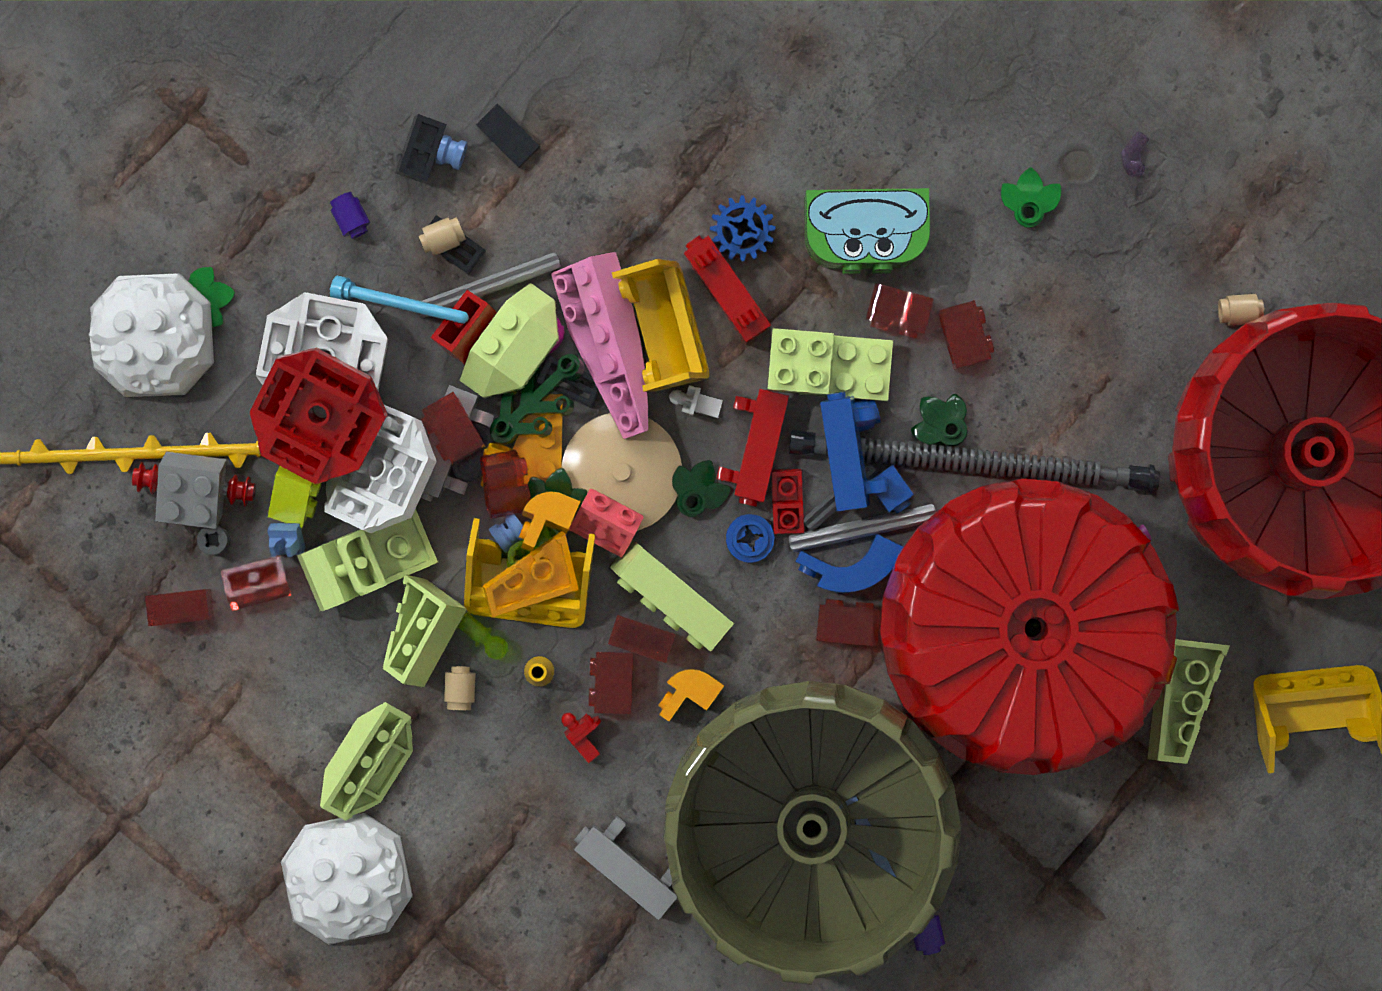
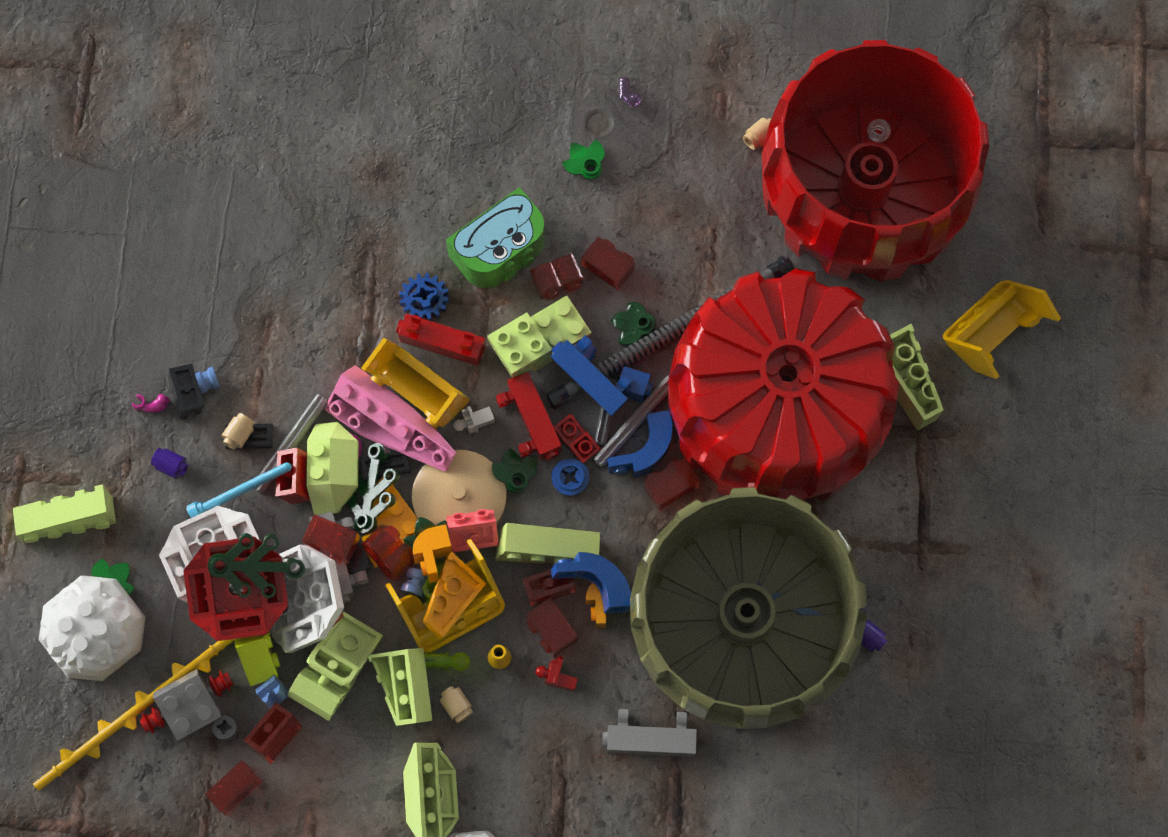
camera: 35 degrees left, 15 degrees down
black tile [476,103,540,168] -> none
none -> yellowish green wedge [13,484,116,543]
none -> dark pink arm [131,394,169,413]
none -> dark green plant [207,533,305,598]
none -> blue arch [551,552,631,614]
none -> clear plate [867,119,891,142]

